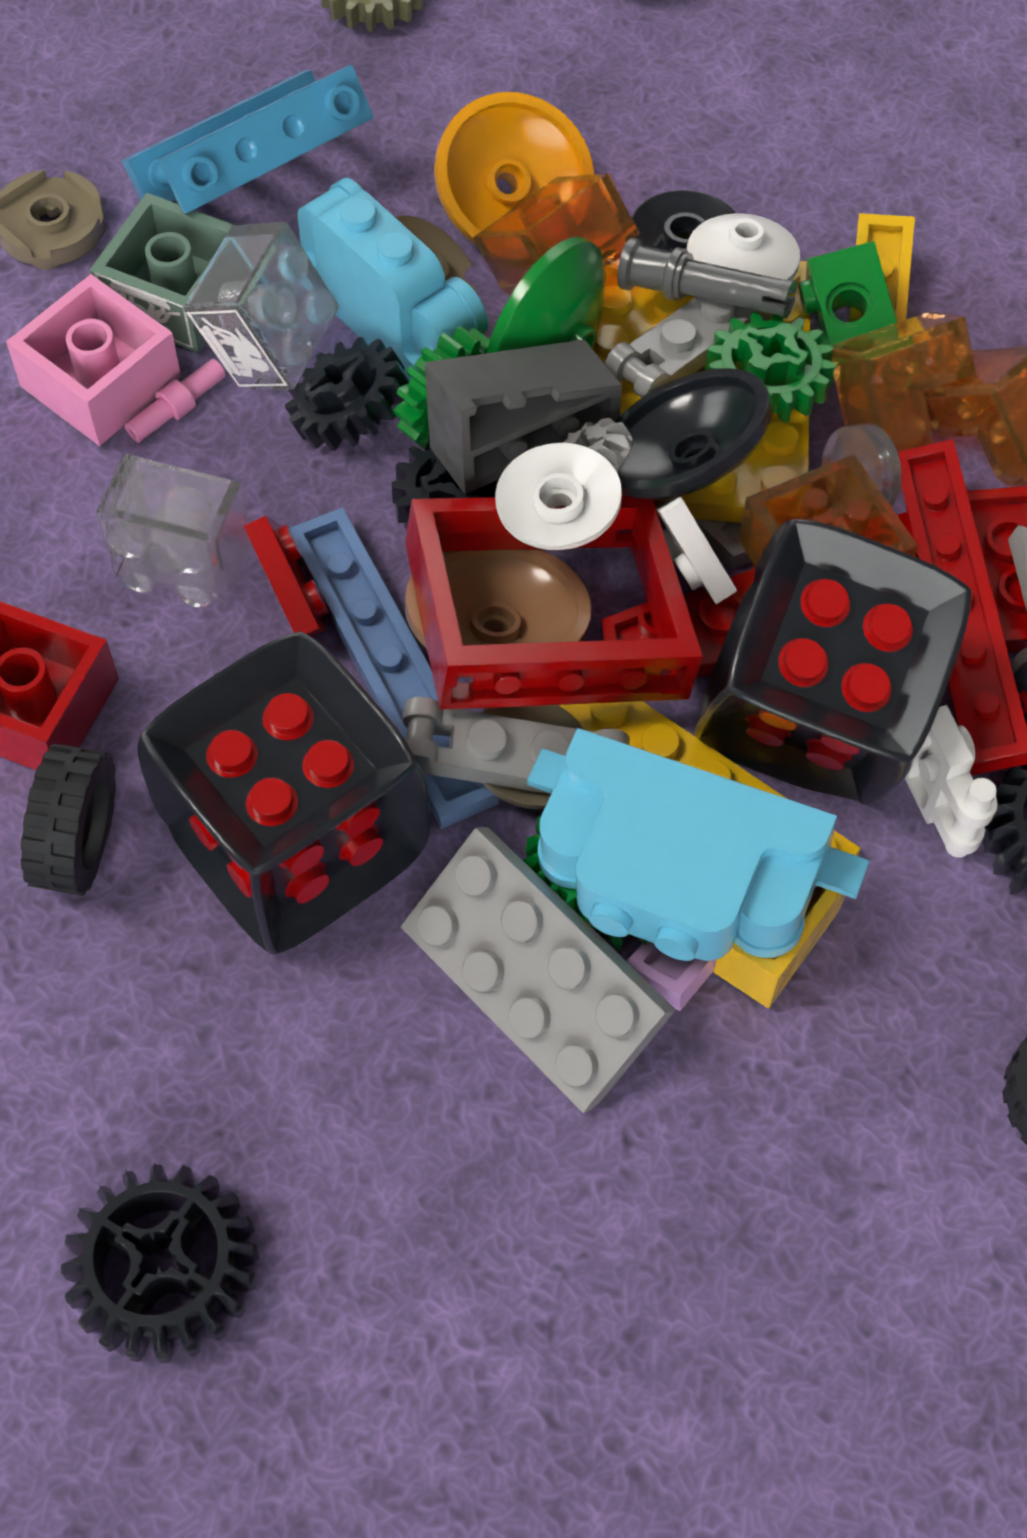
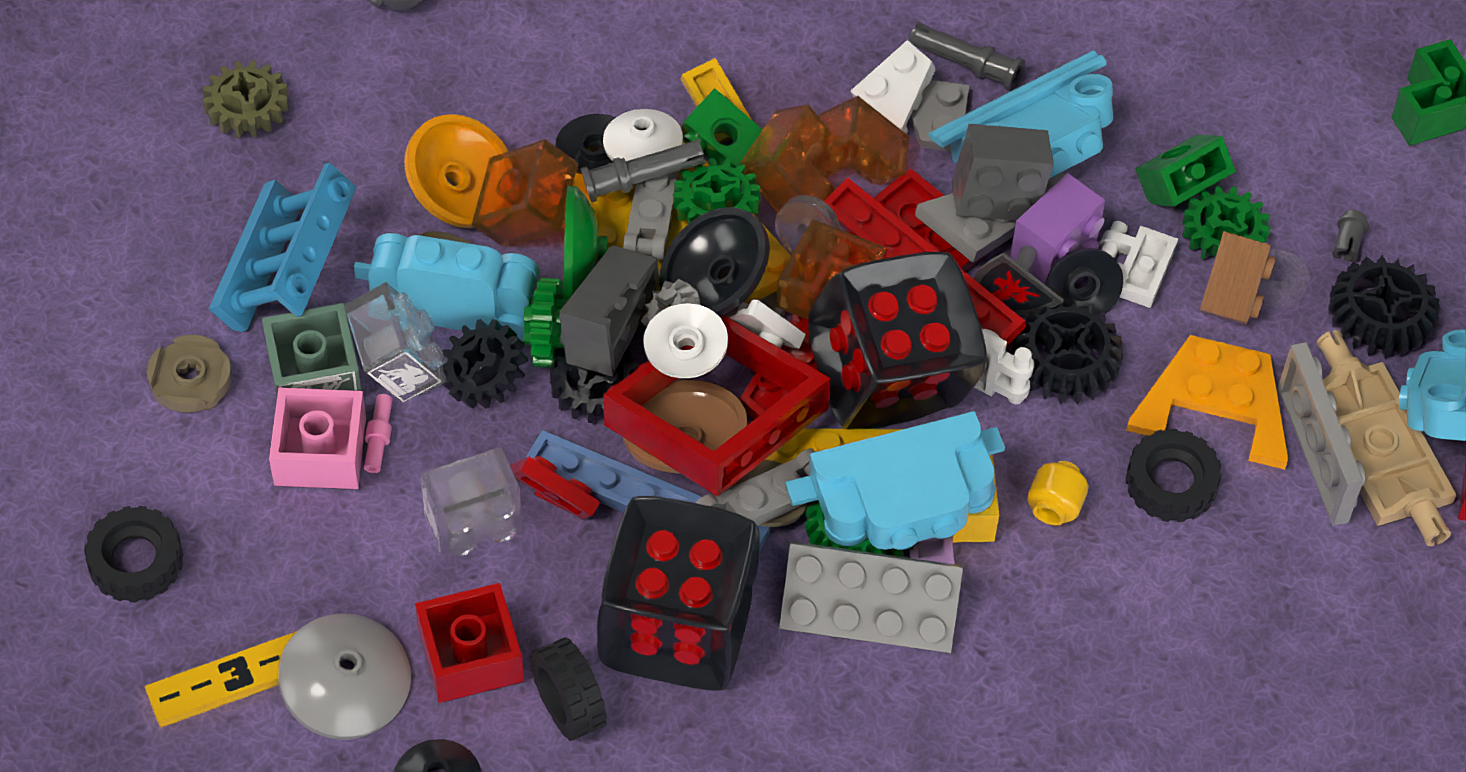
camera: 40 degrees left, 5 degrees down
none -> yellow head [1027,461,1089,526]

